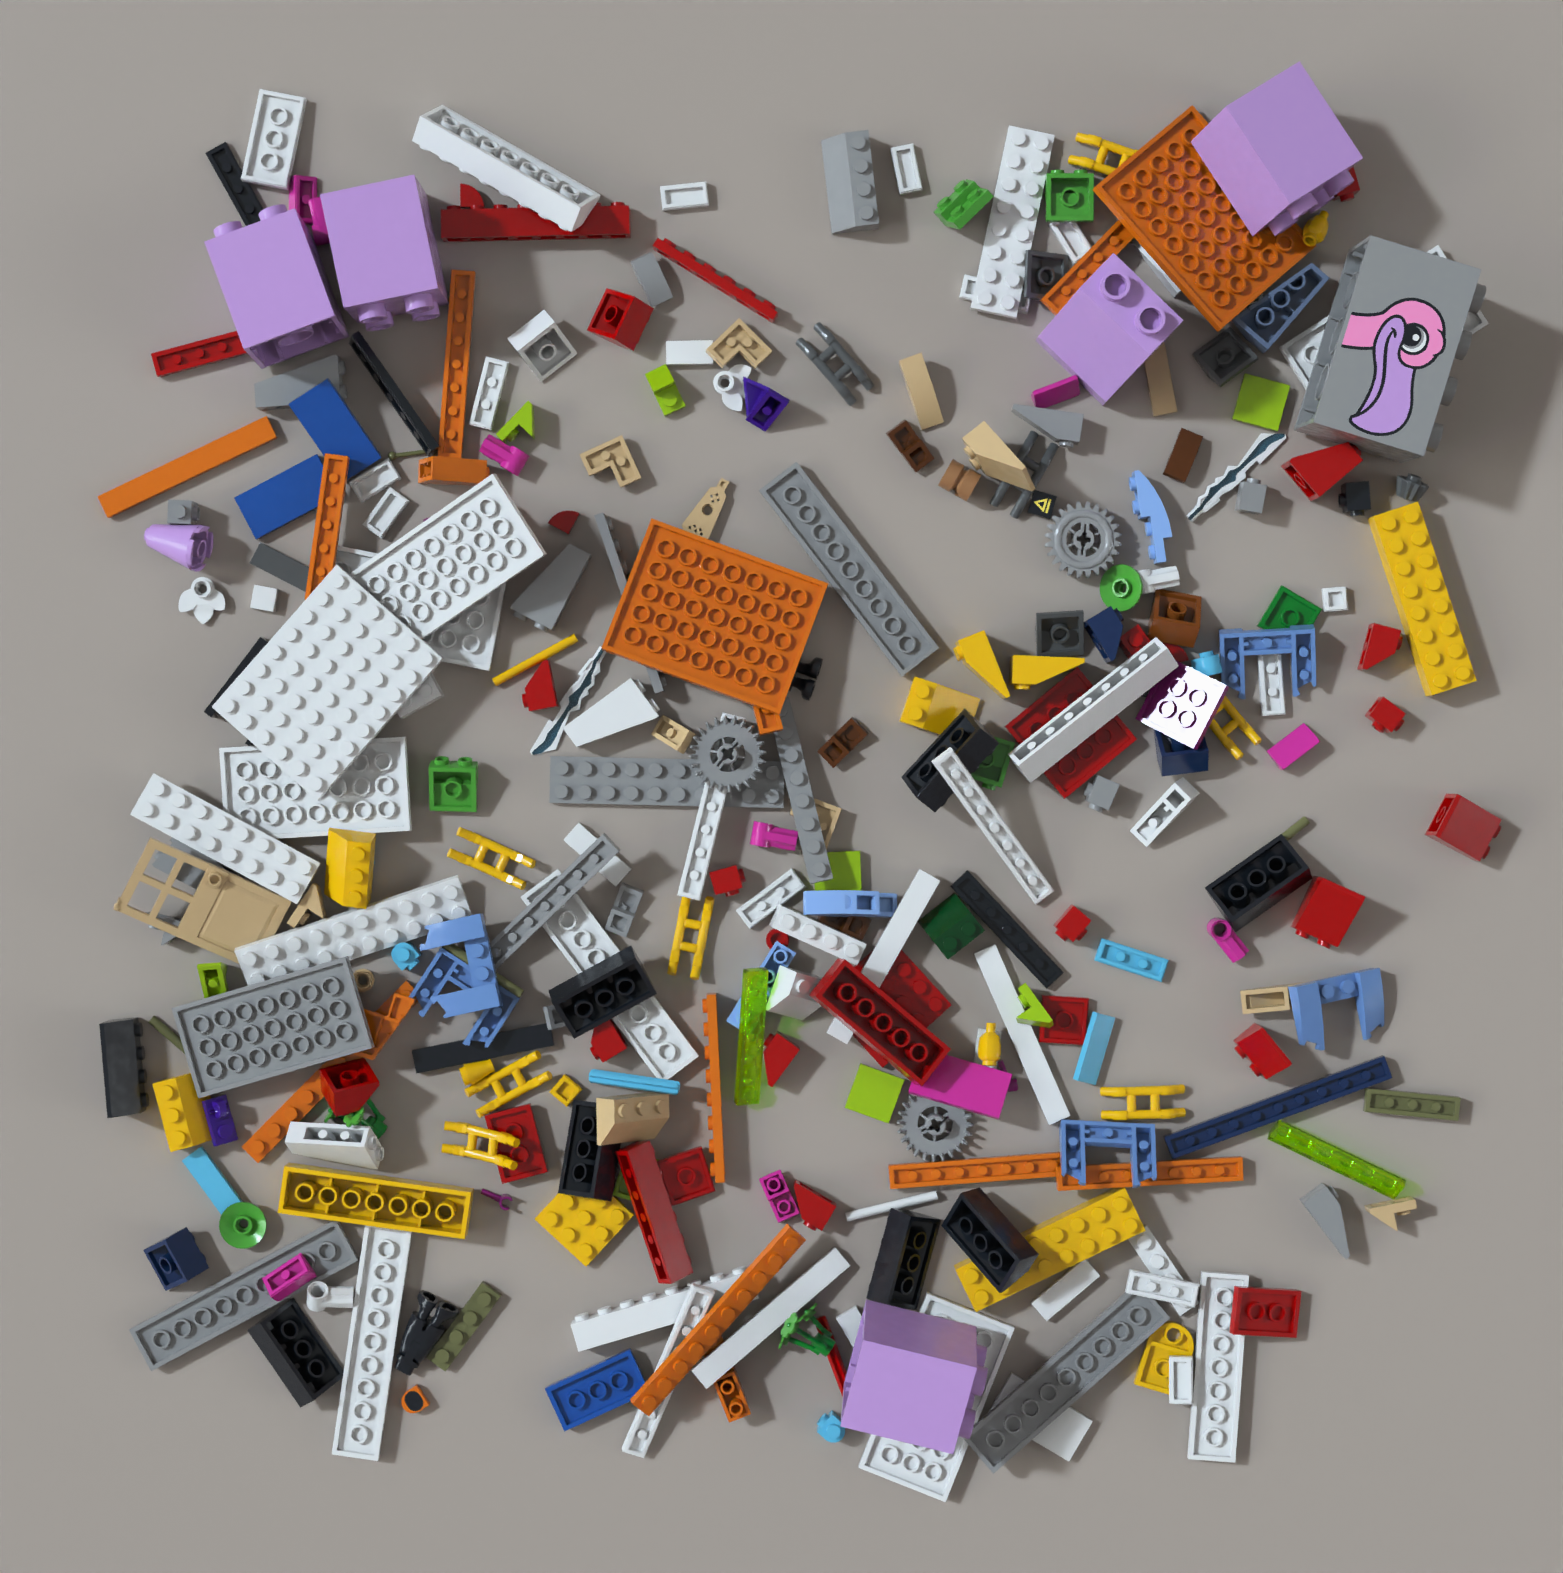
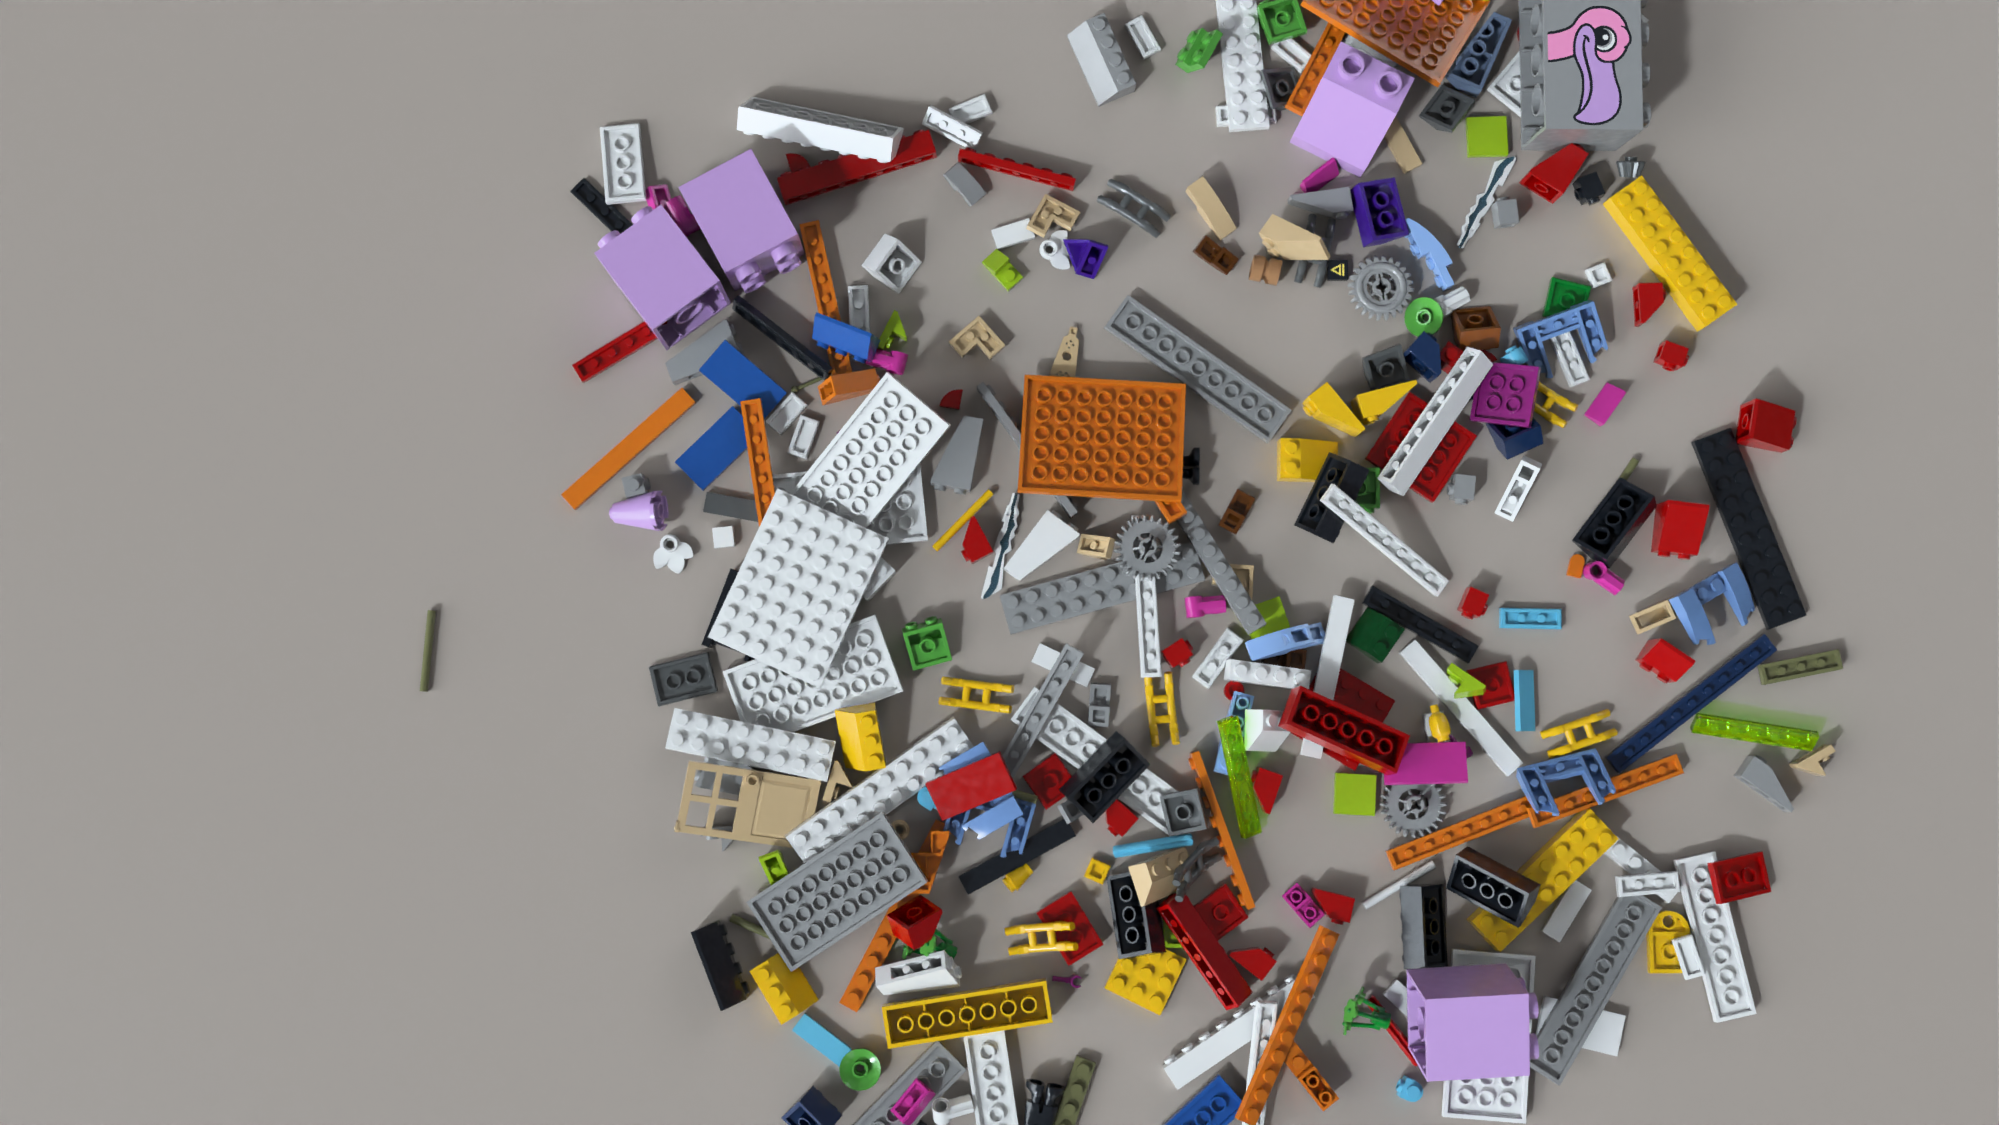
camera: 25 degrees left, 5 degrees down
dark purple hinge [202,1094,238,1146] -> none
yellow piece [464,1050,552,1118] -> none
red slope [587,288,654,351] -> none
white tile [691,1247,850,1389] -> none
reddish brown slope [1163,428,1203,483] -> none
none -> dark grey tile [649,652,718,706]
none -> blue slope [812,312,880,364]
none -> white tile [922,105,983,150]
none -> red tile [925,751,1017,821]
none -> red tile [1022,753,1072,810]
none -> dark grey slope [1159,788,1208,837]
none -> dark grey piece [1172,837,1222,902]
none -> red slope [1227,947,1277,981]
none -> dark purple slope [1350,177,1409,248]
none -> orange piece [1566,554,1585,579]
none -> black plate [1691,428,1807,630]

